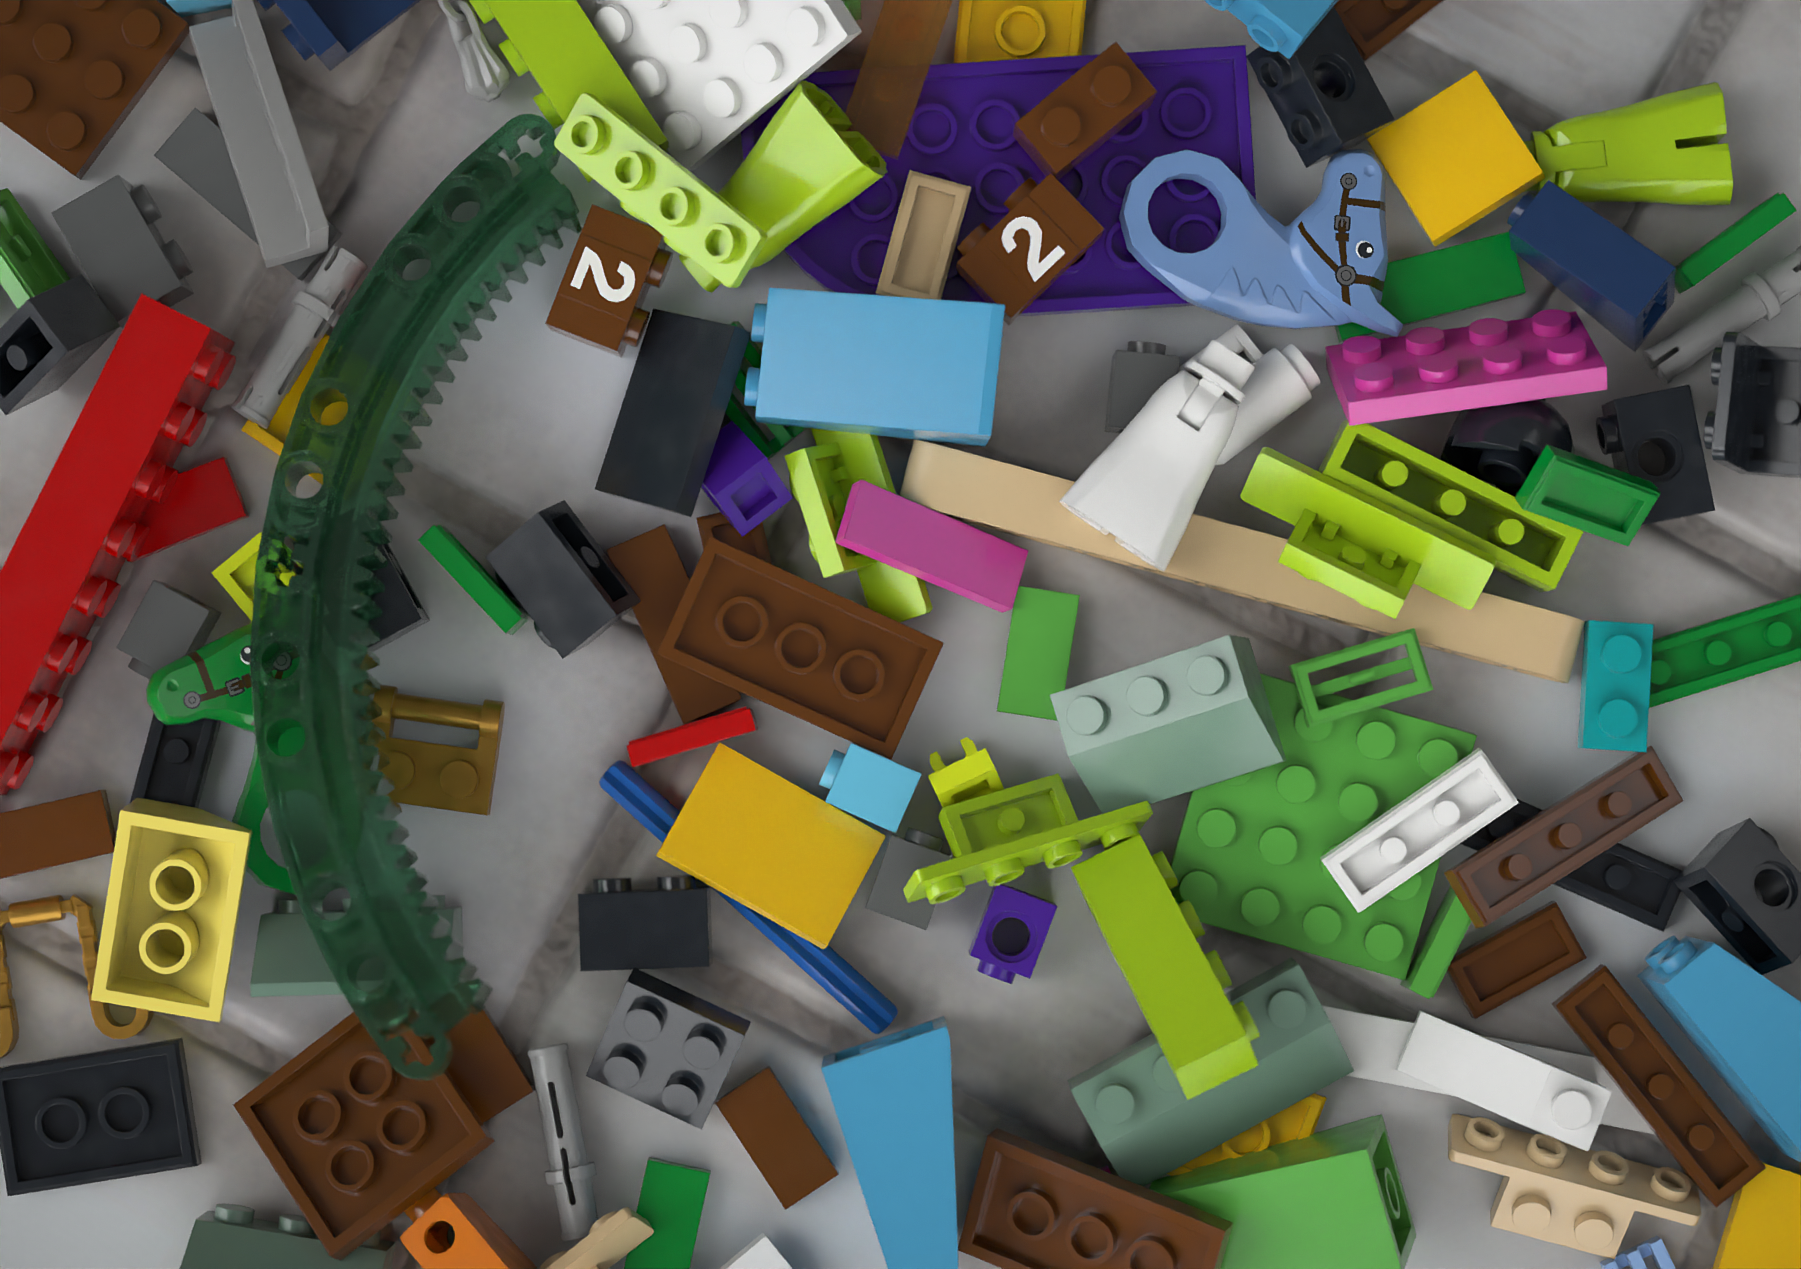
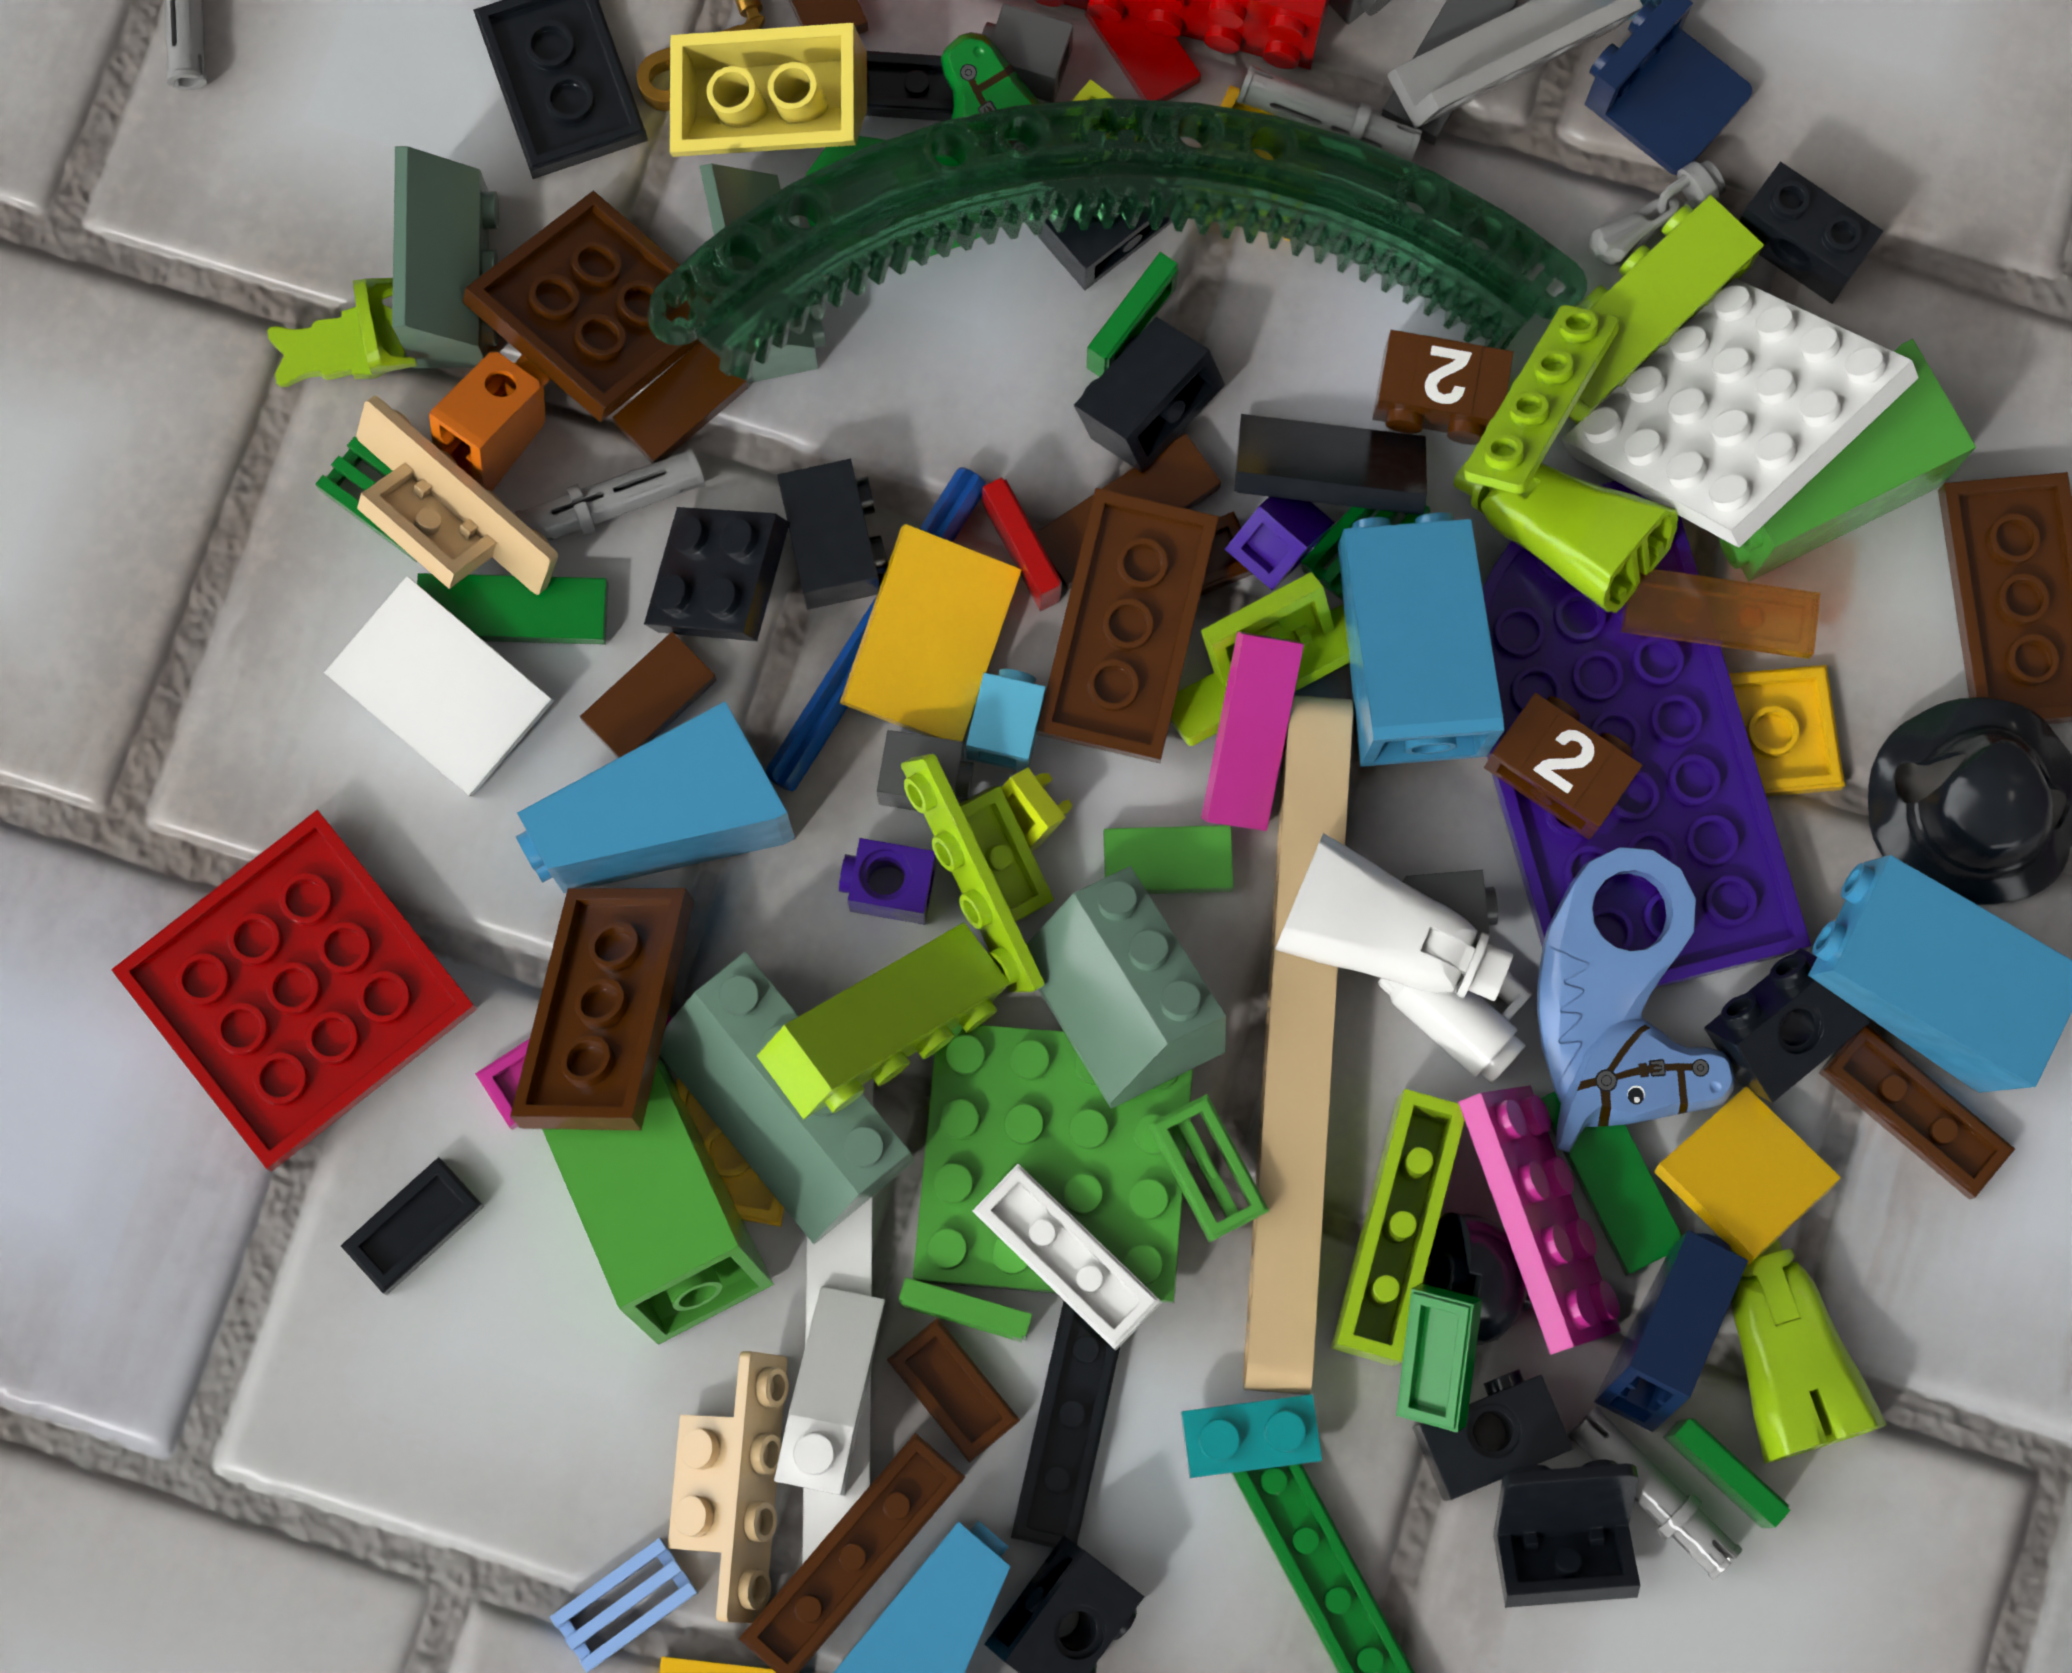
camera: 80 degrees right, 10 degrees down
pearl gold plate [364,684,505,815] -> none
tan tile [876,170,971,300] -> none
reddish brown brick [1013,42,1157,180] -> none
lime bracket [1240,447,1497,619] -> none
reddish brown tile [1444,746,1684,929] -> none

